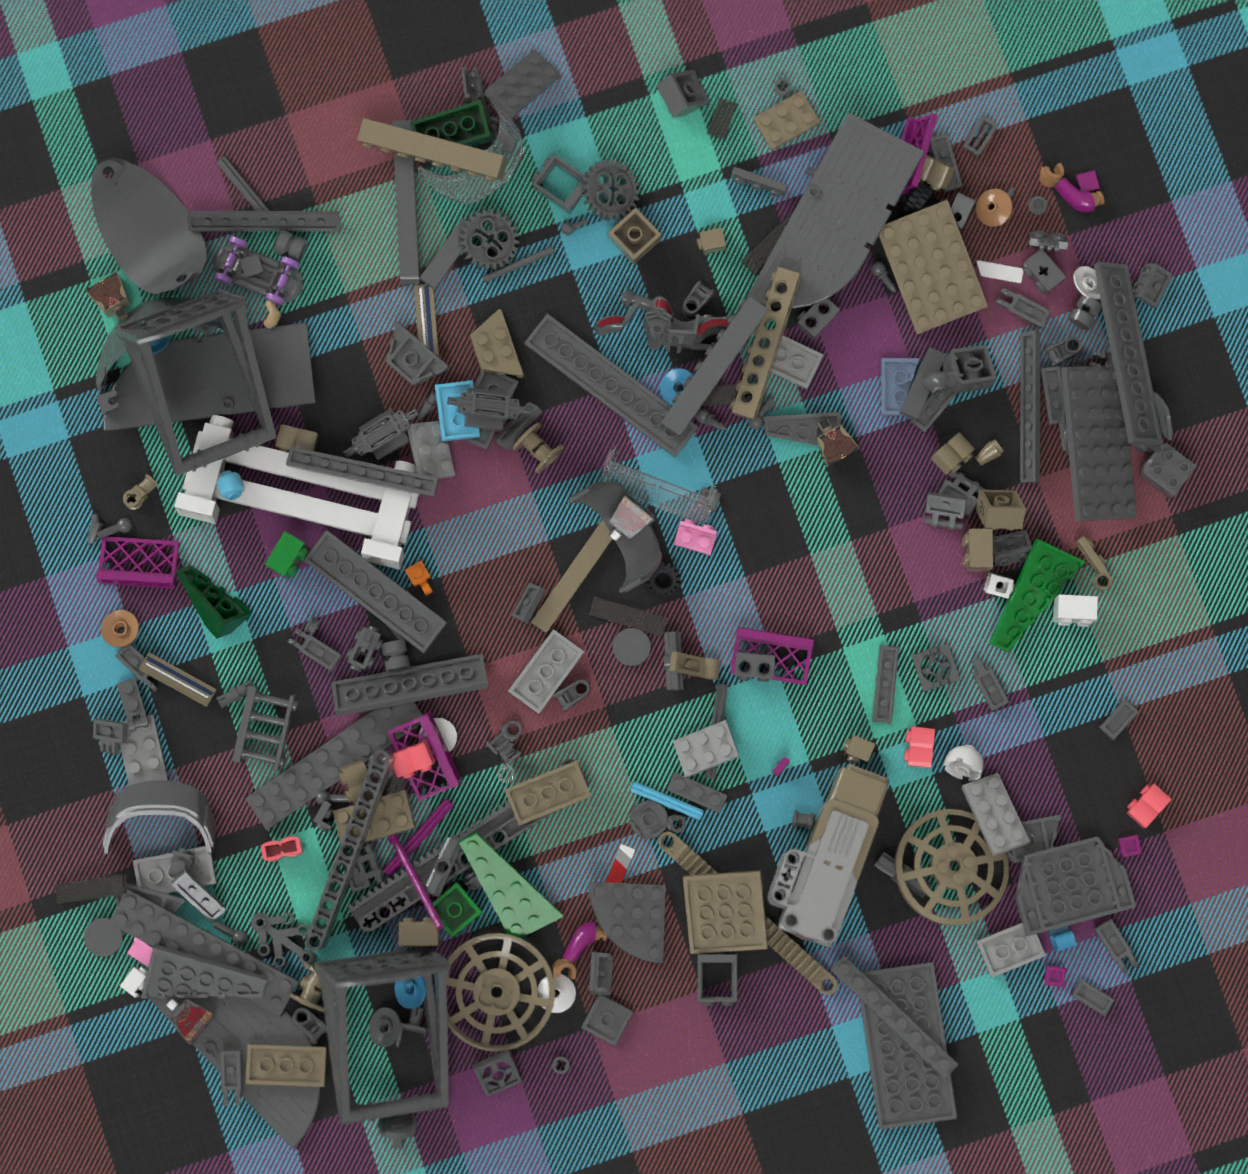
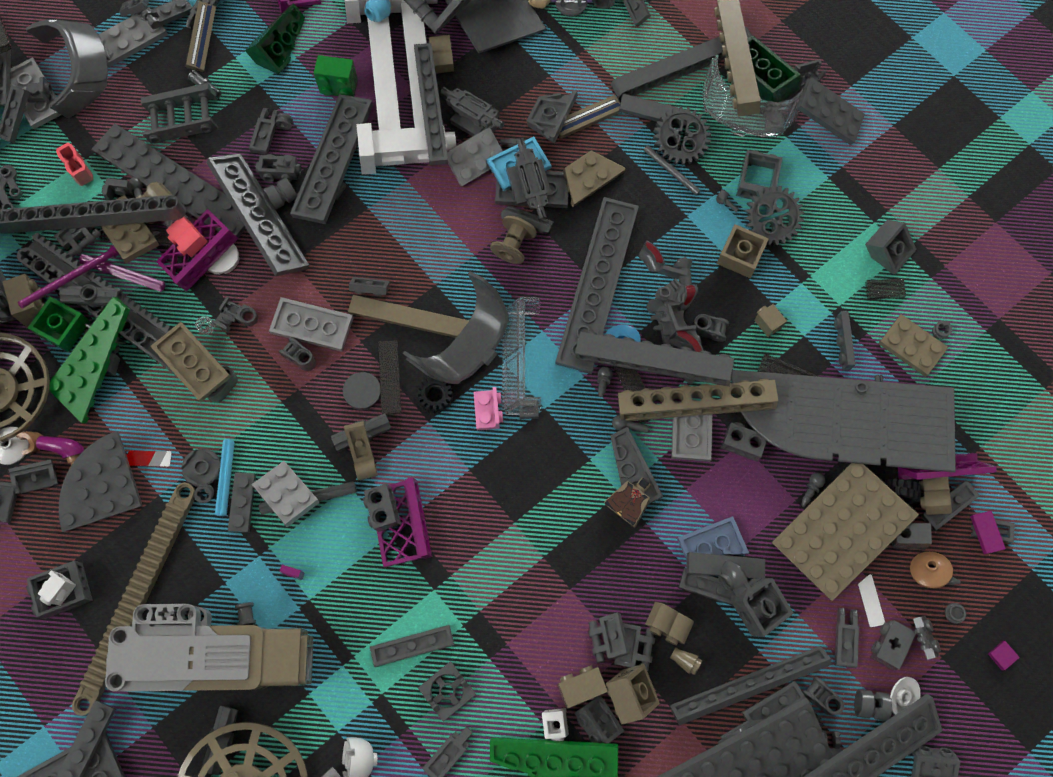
camera: 65 degrees right, 10 degrees down
orange plate [405,561,433,596] -> none
torso [609,493,655,541] -> none
dark tan plate [683,870,768,954] -> none
dark tan brick [842,735,875,764] -> none
coral brick [904,727,935,769] -> none
piece [1039,163,1104,213] -> none
none -> white brick [38,570,76,606]
none -> magenta tile [970,511,1006,555]

